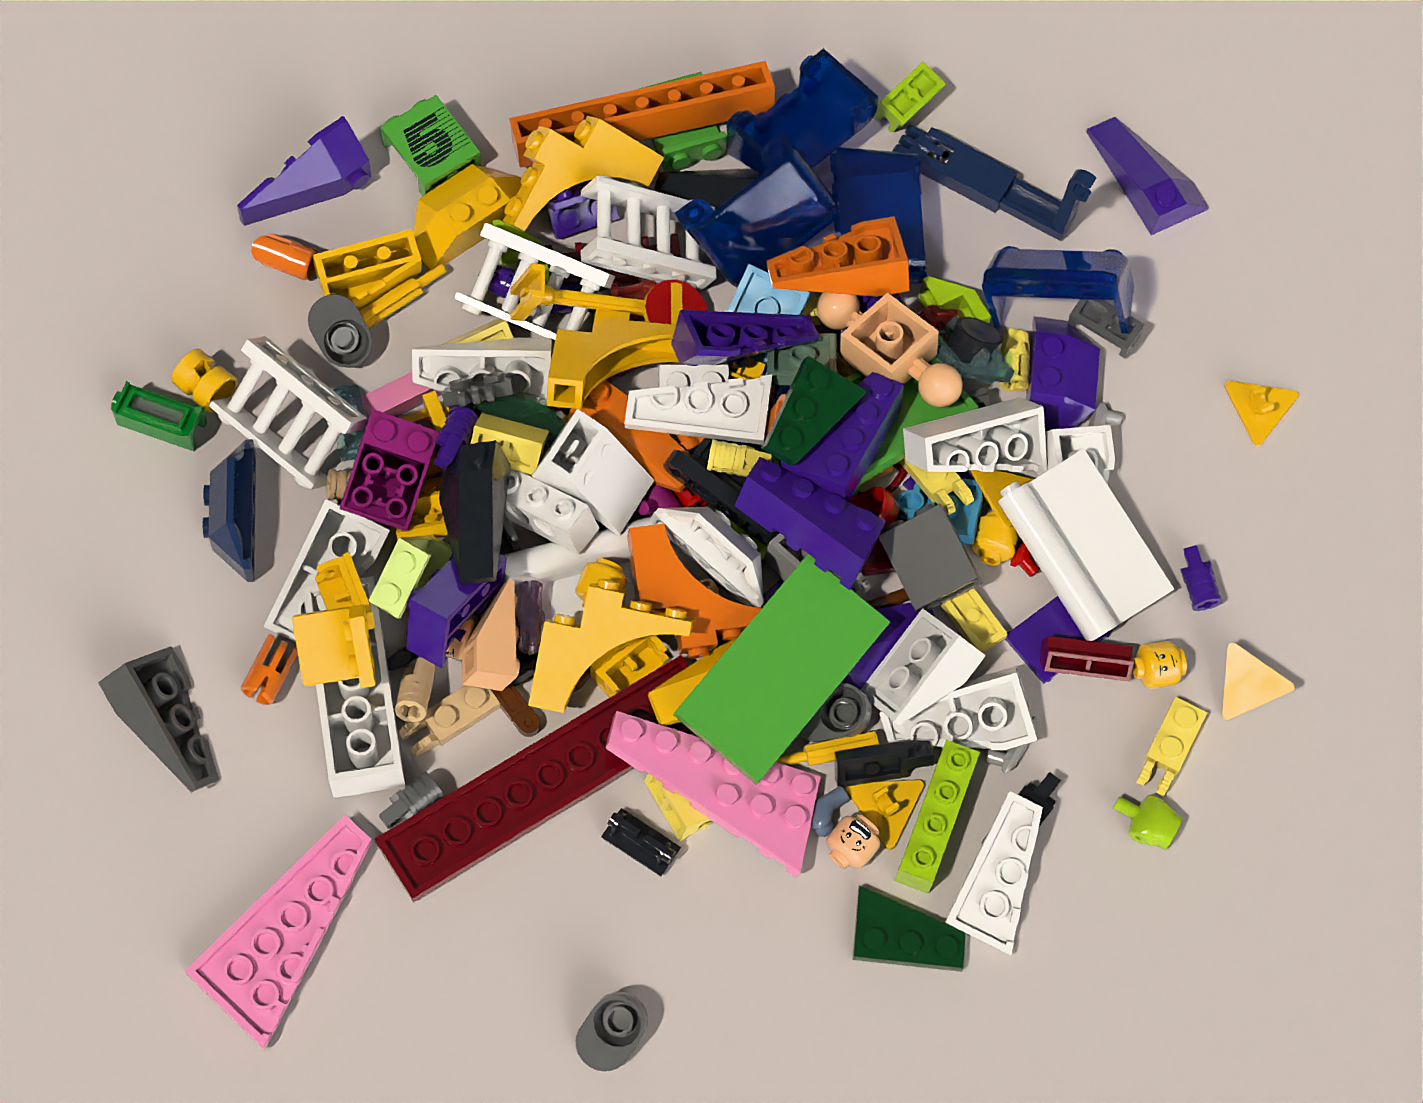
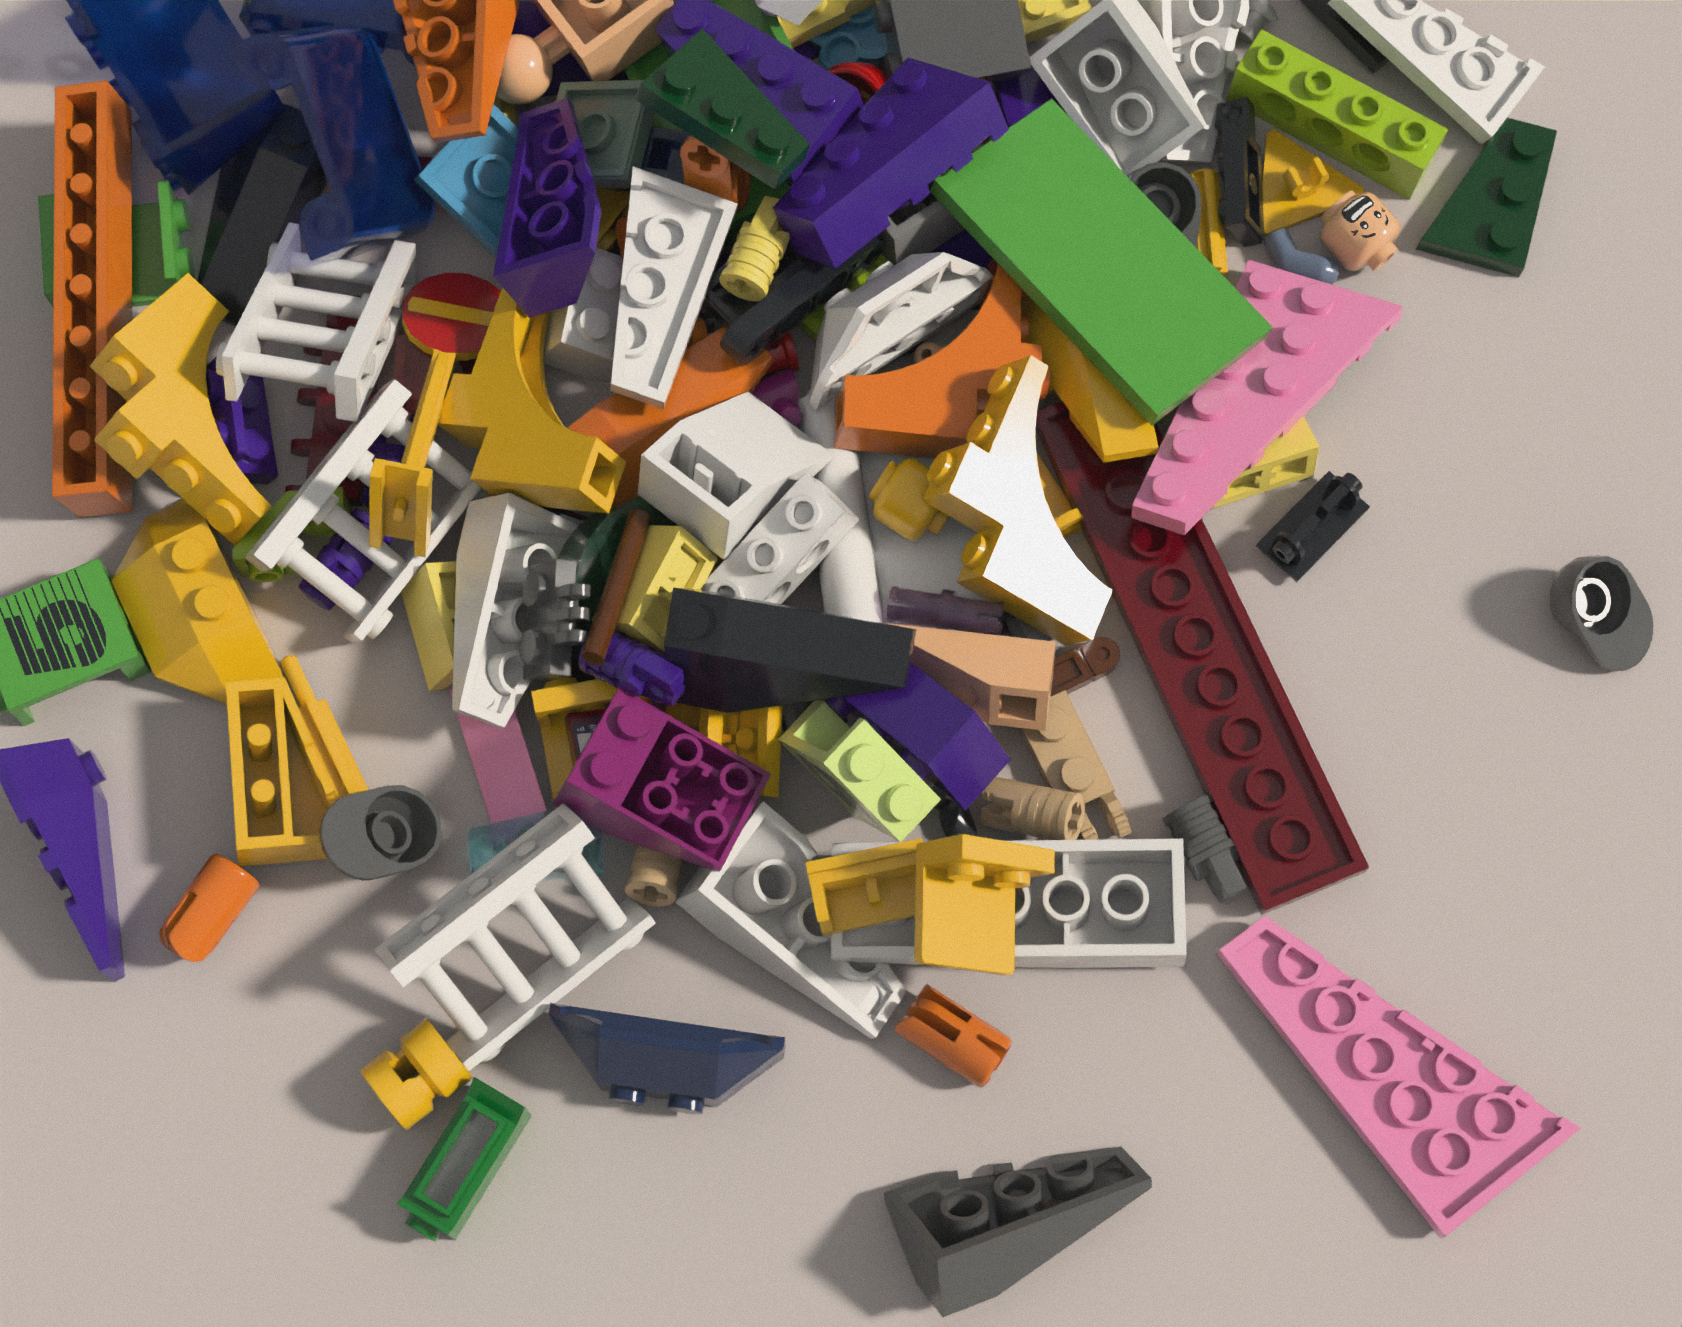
camera: 75 degrees left, 5 degrees up
none -> reddish brown bar [582,509,651,665]

